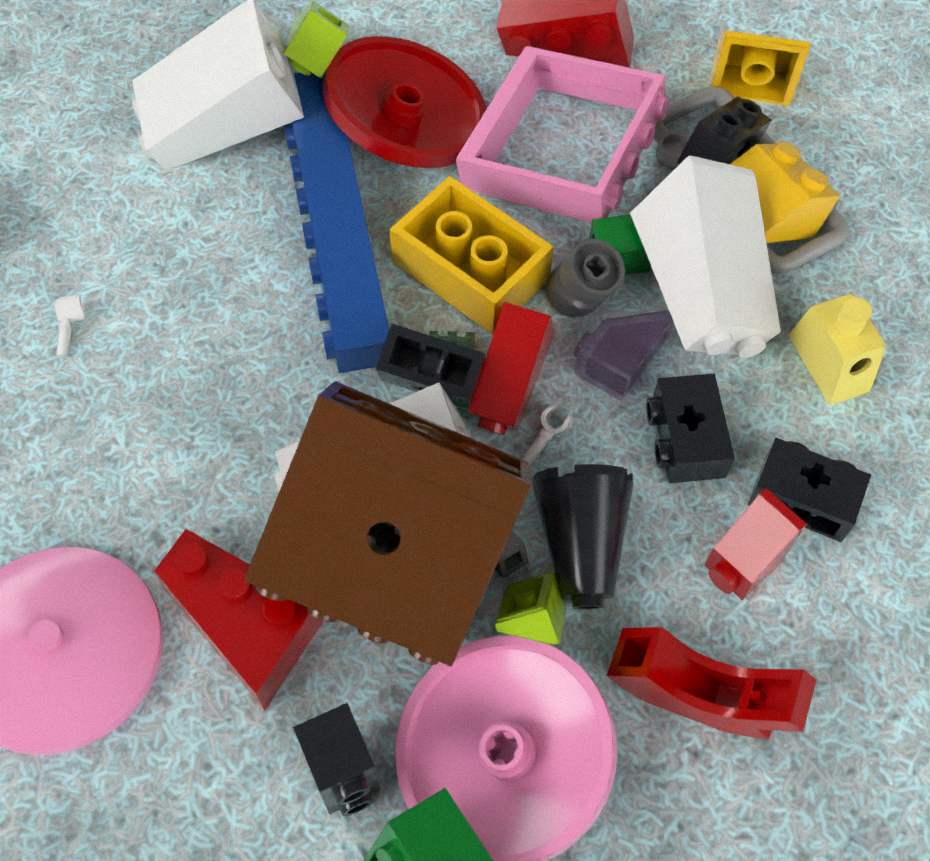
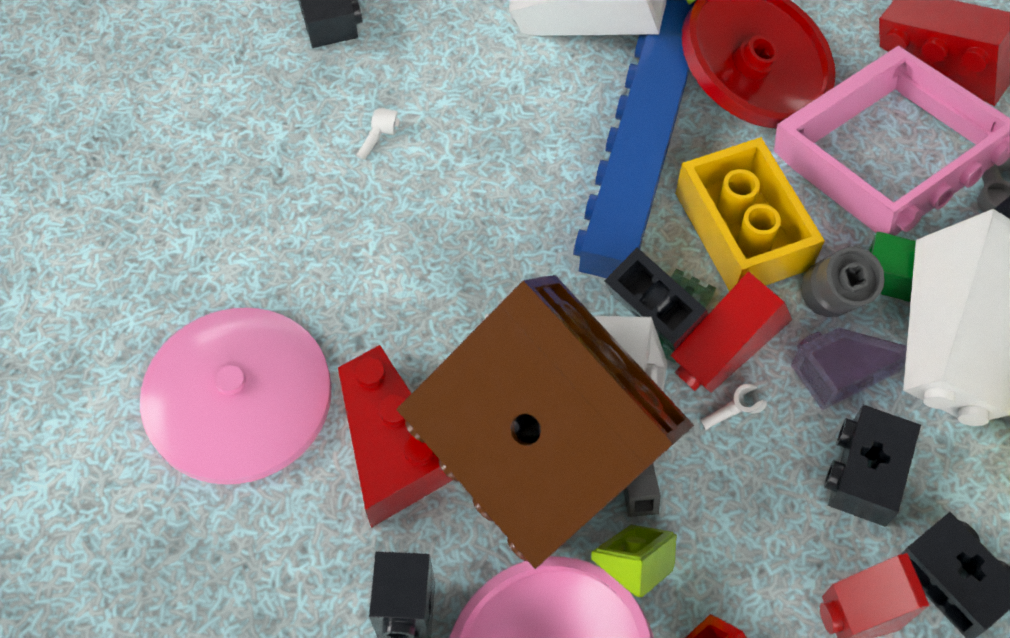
camera: 30 degrees right, 0 degrees up
black cone [532,464,634,610] -> none

